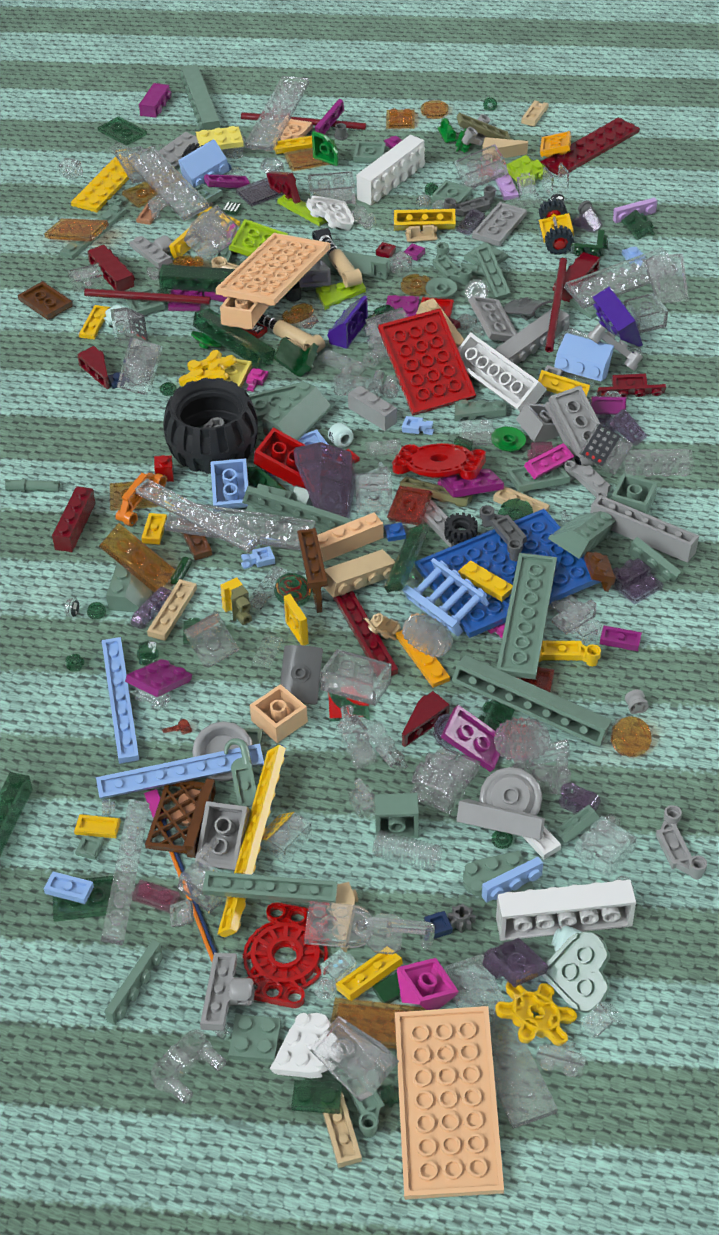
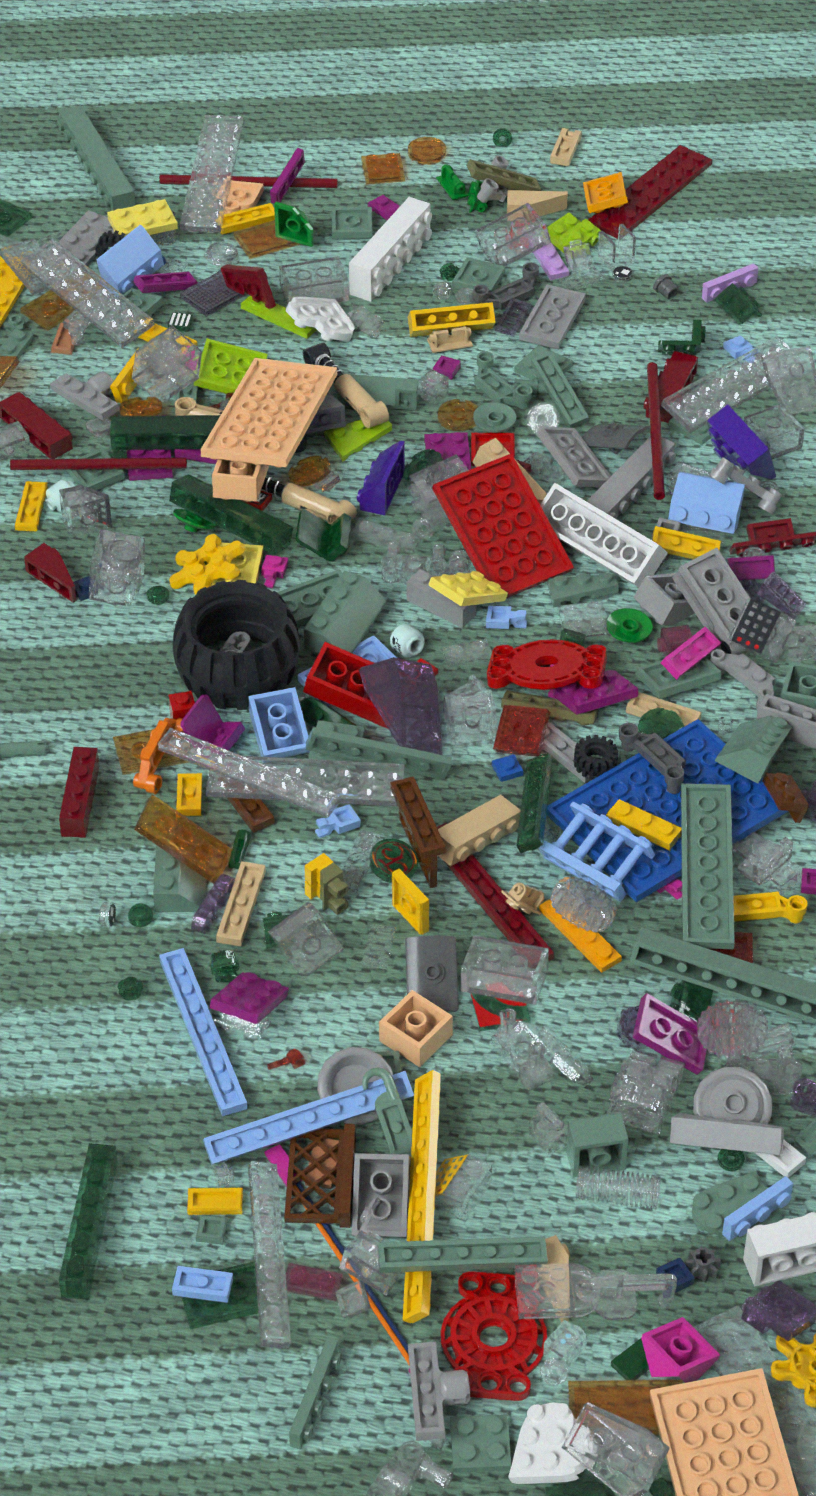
camera: 10 degrees left, 0 degrees up
magenta brick [139,83,172,118] -> none
plate [291,486,318,506] -> none
light nougat brick [317,512,384,562] -> none
dark grey piece [334,123,348,140] -> none
yellow plate [336,947,403,1001] -> none
dark red plate [376,242,396,258] -> none
dark red slope [402,691,450,747] -> none
plate [539,198,574,255] -> none
slope [571,207,603,234] -> none
none -> magenta bracket [180,695,245,761]
none -> light yellow plate [429,571,508,606]

